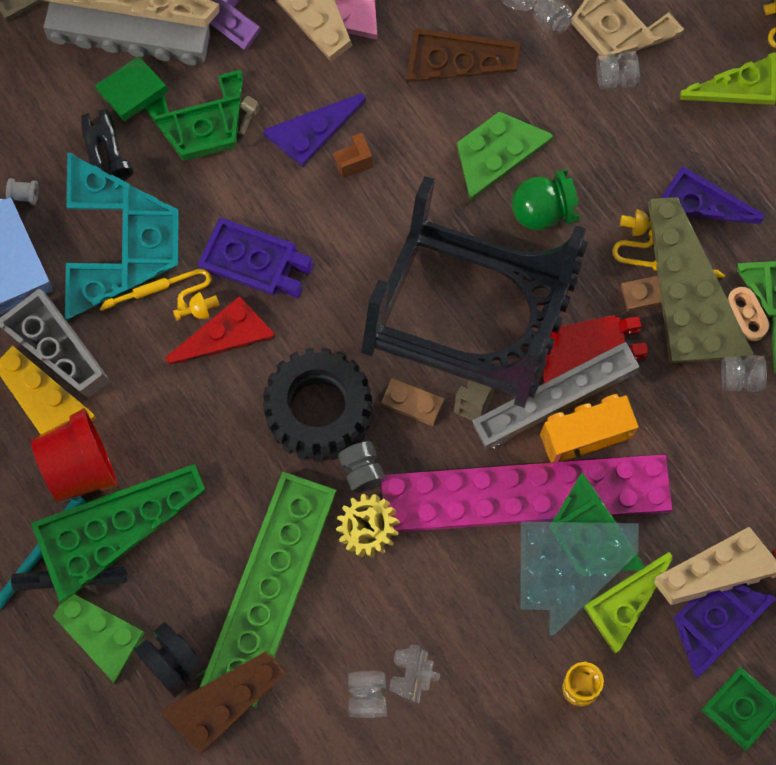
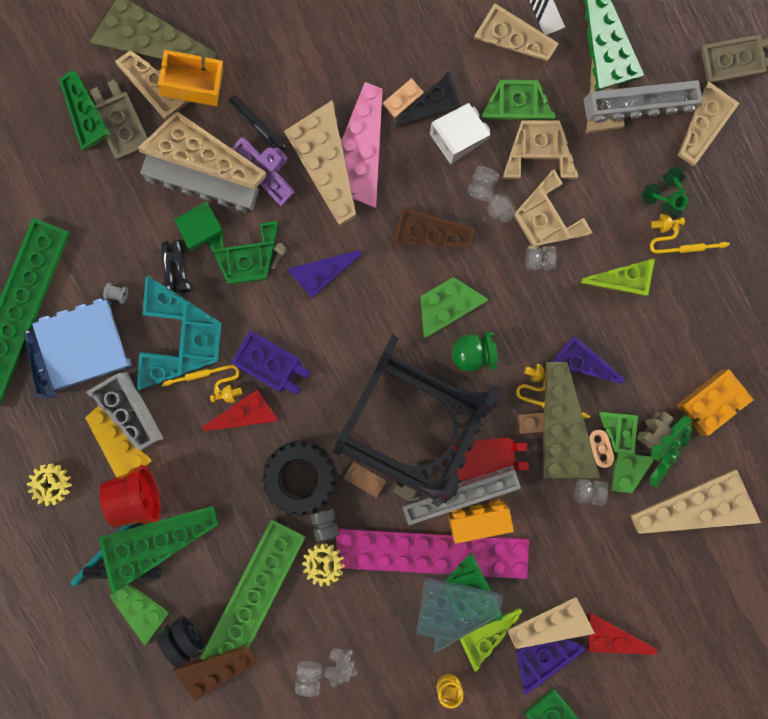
camera: 10 degrees right, 15 degrees up
dark orange panel [333,133,373,178] -> none

